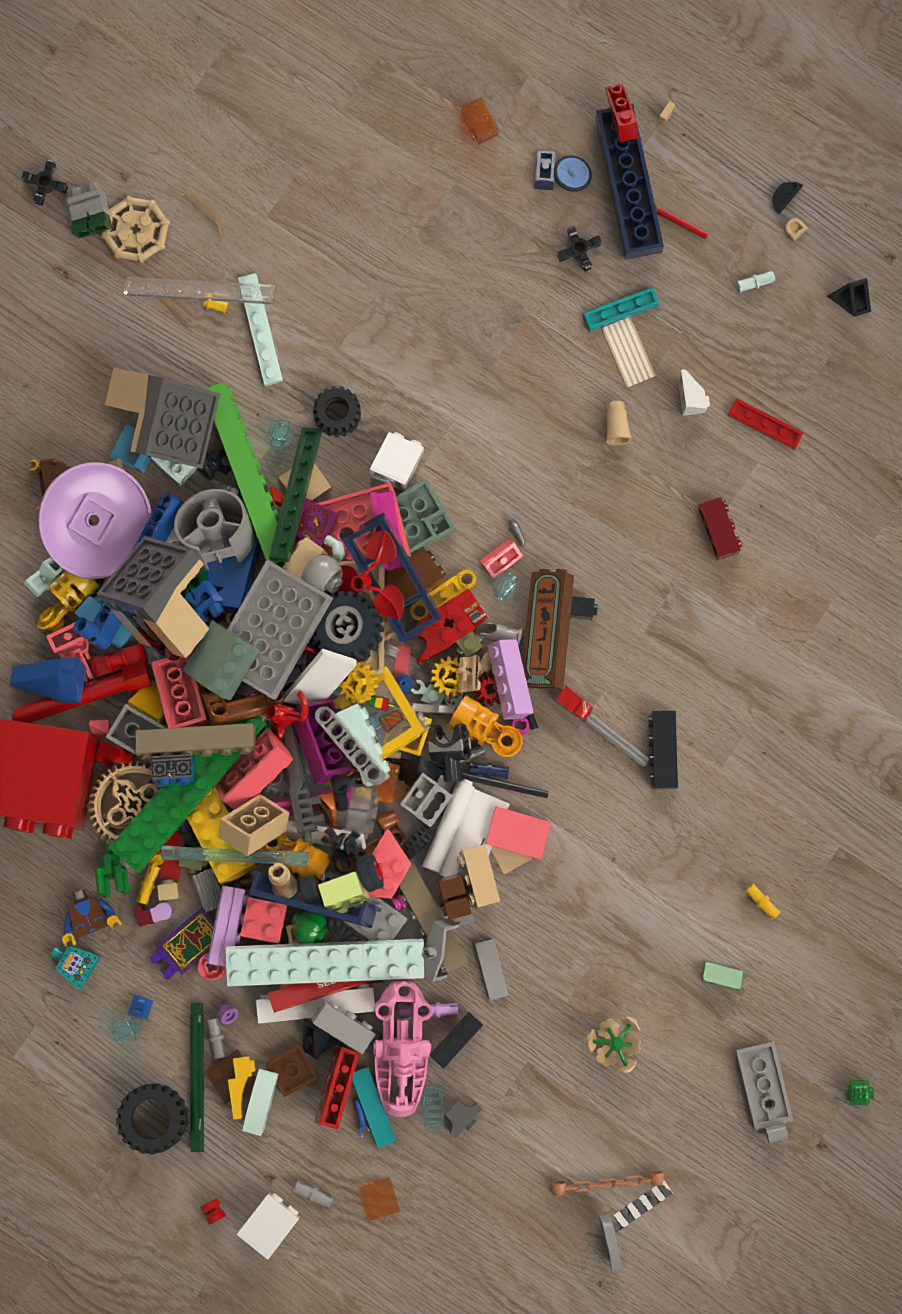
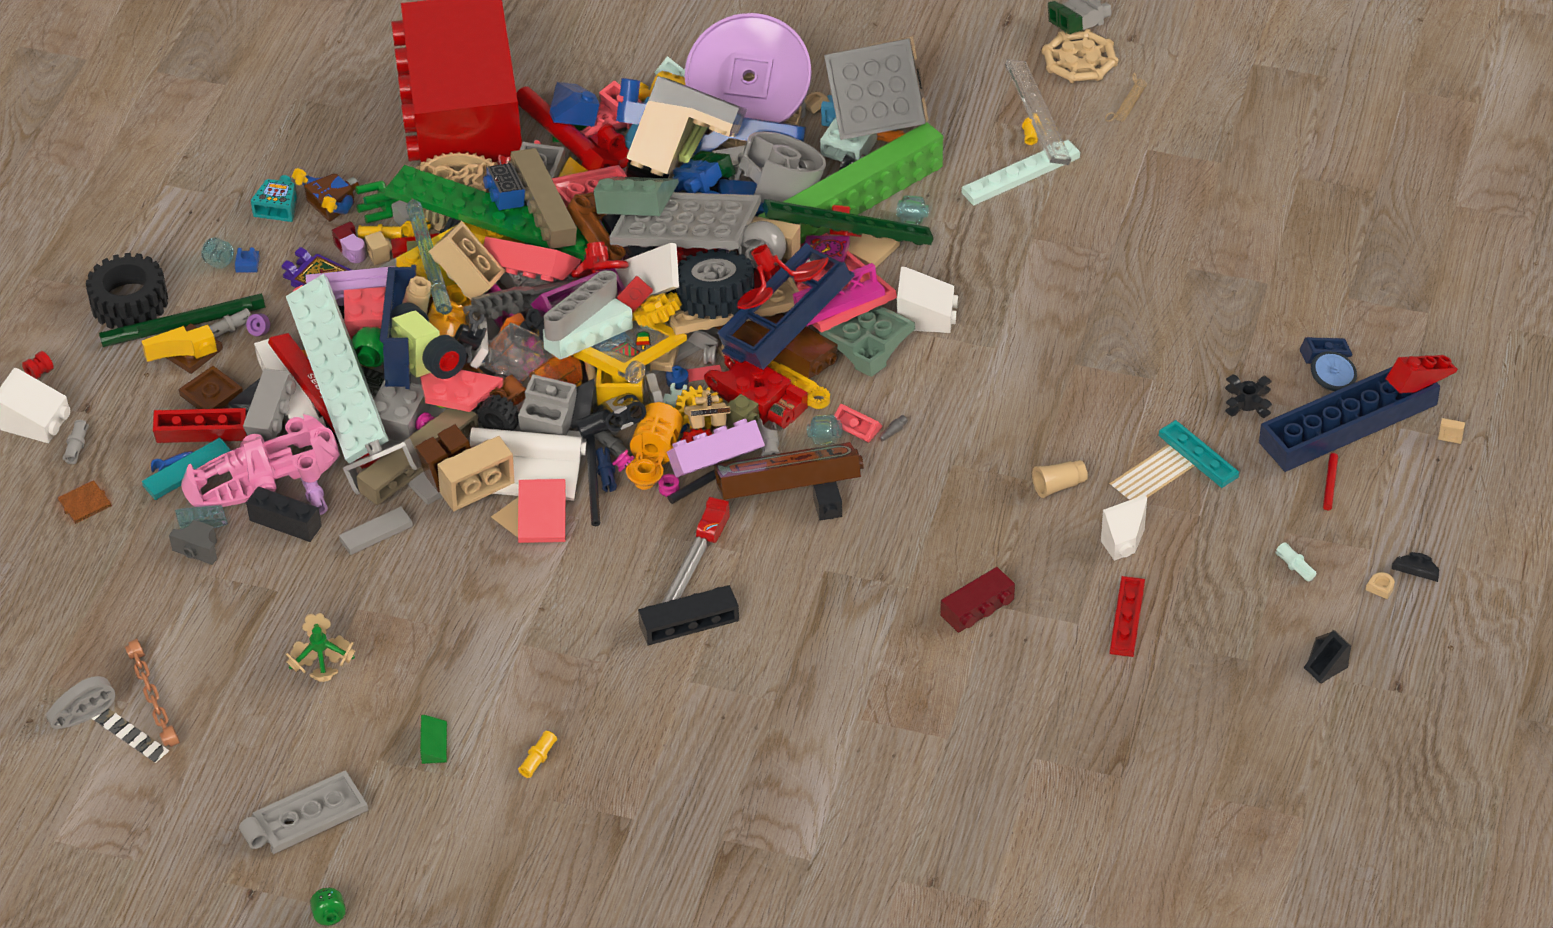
camera: 75 degrees right, 35 degrees down
light aqua slope [242,1069,278,1136] -> none
black tyre [313,386,361,437] -> none
clear orange brick [460,97,499,145] -> none
none -> dark pink bush [612,449,635,472]
none -> red bracket [617,276,653,312]

